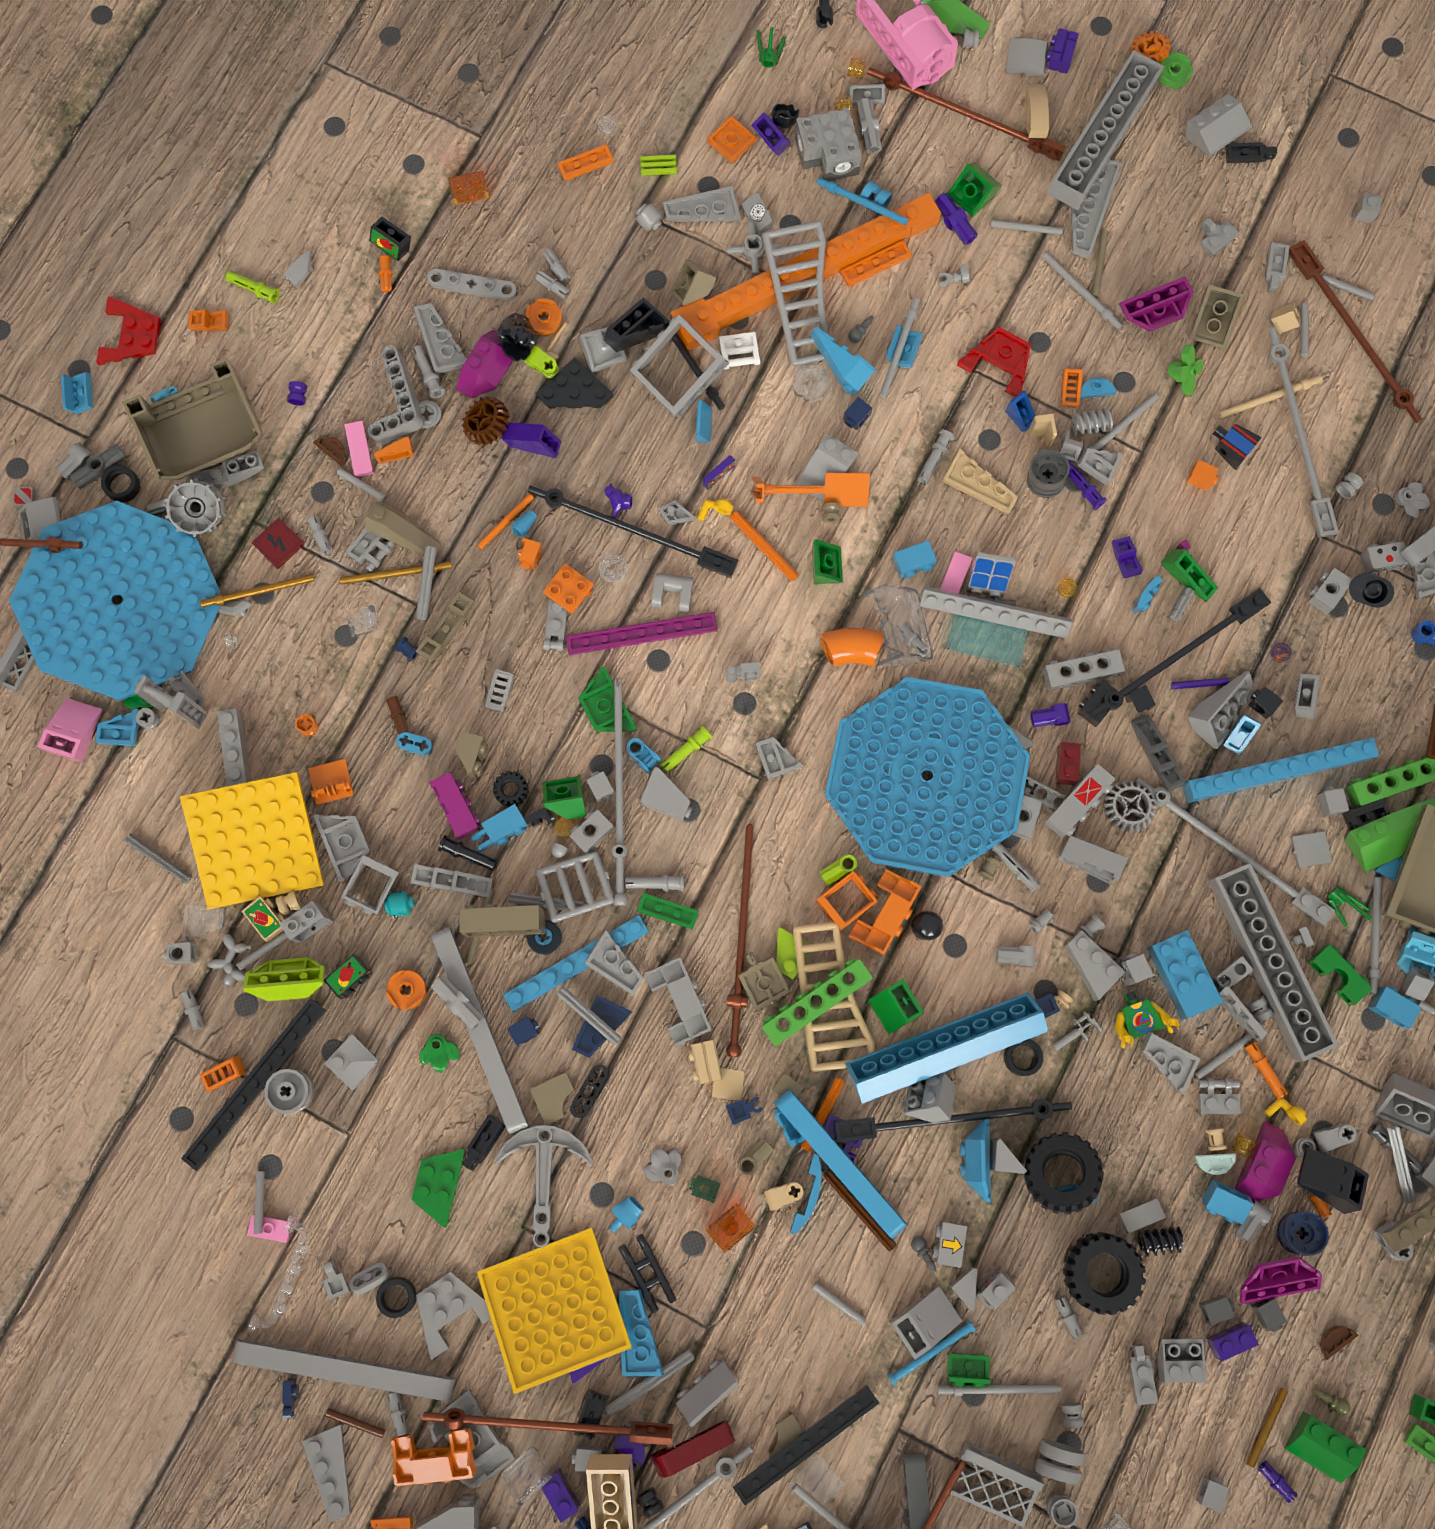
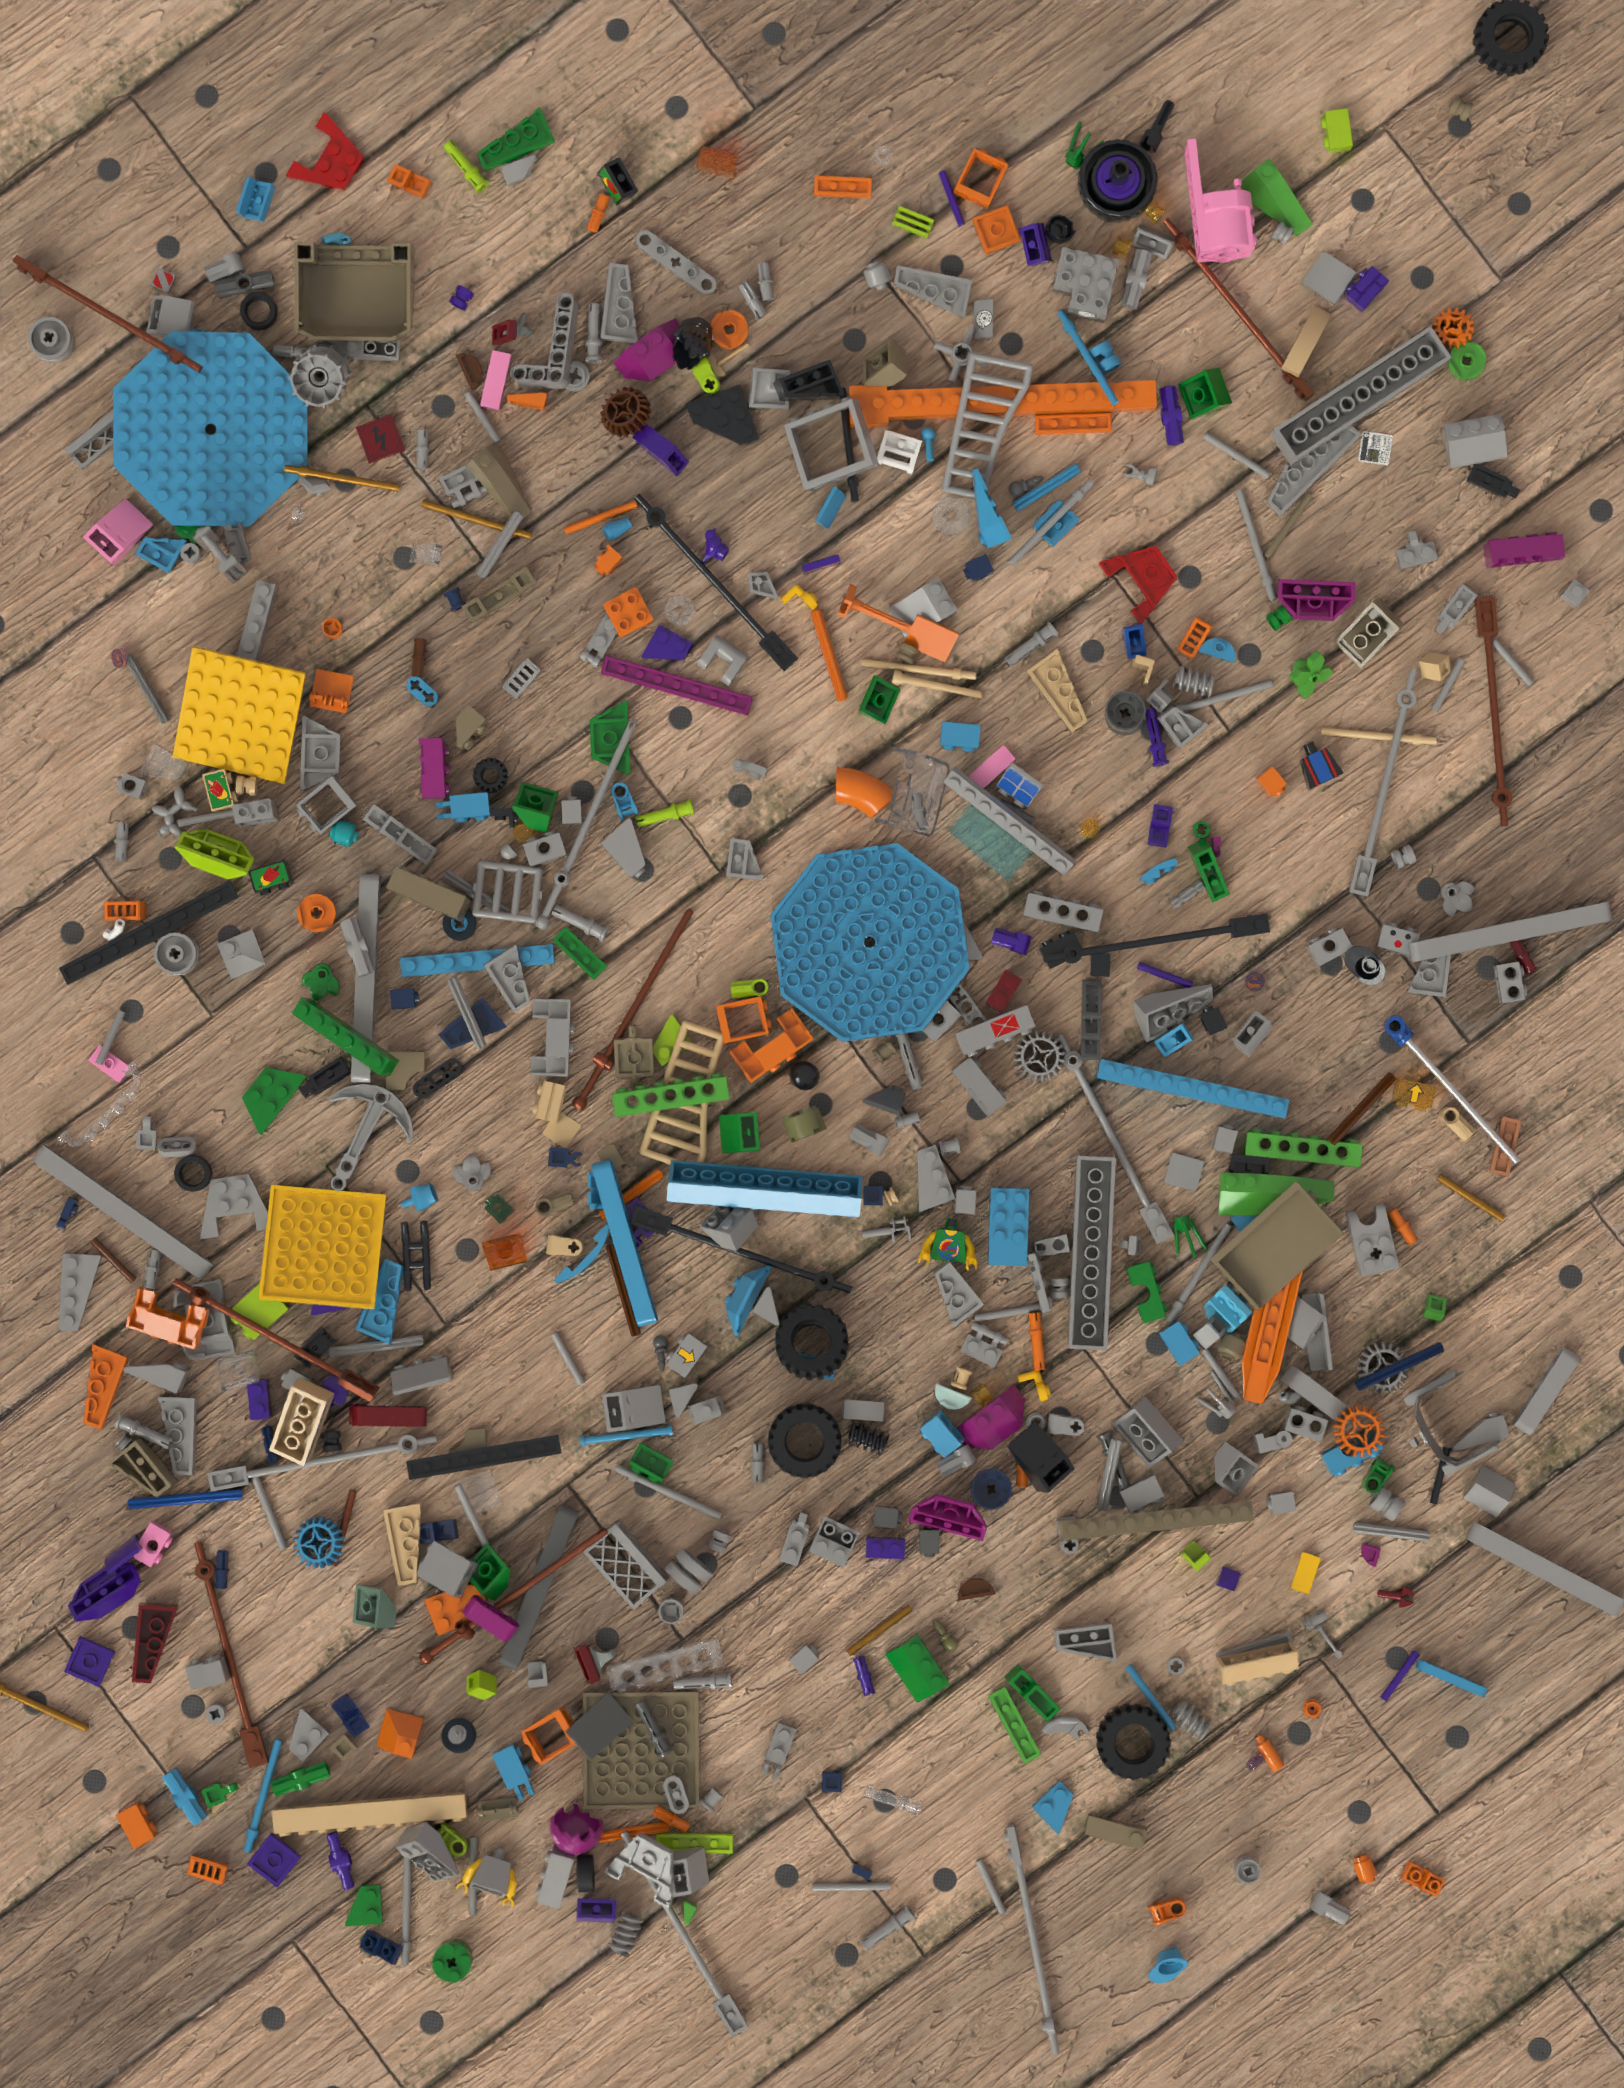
camera: 25 degrees right, 10 degrees up
black pin [438,835,497,871] -> none
black tyre [1004,1039,1043,1076] -> none
none -> white arm [103,919,125,941]
none -> tile [111,648,128,668]
none -> lime panel [230,1283,291,1340]
none -> green brick [292,997,399,1076]
none -> green wing [477,107,555,172]
none -> dark red piece [492,312,532,346]
none -> dark purple wing [641,625,693,661]
none -> olive brick [783,1105,827,1143]
none -> tan bar [861,659,976,680]
none -> dark grey slope [862,1085,906,1115]
none -> tan piece [891,669,983,698]
none -> dark azure bar [921,426,936,462]
none -> dark purple bar [939,170,965,227]
none -> orange window [954,148,1009,210]
none -> dark azure axle [1013,464,1081,511]
none -> black wheel [1078,139,1158,223]
none -> green bush [1192,821,1210,839]
none -> green wheel [1266,605,1292,631]
none -> sticker [1358,431,1393,465]
none -> magenta wedge [1483,532,1565,568]

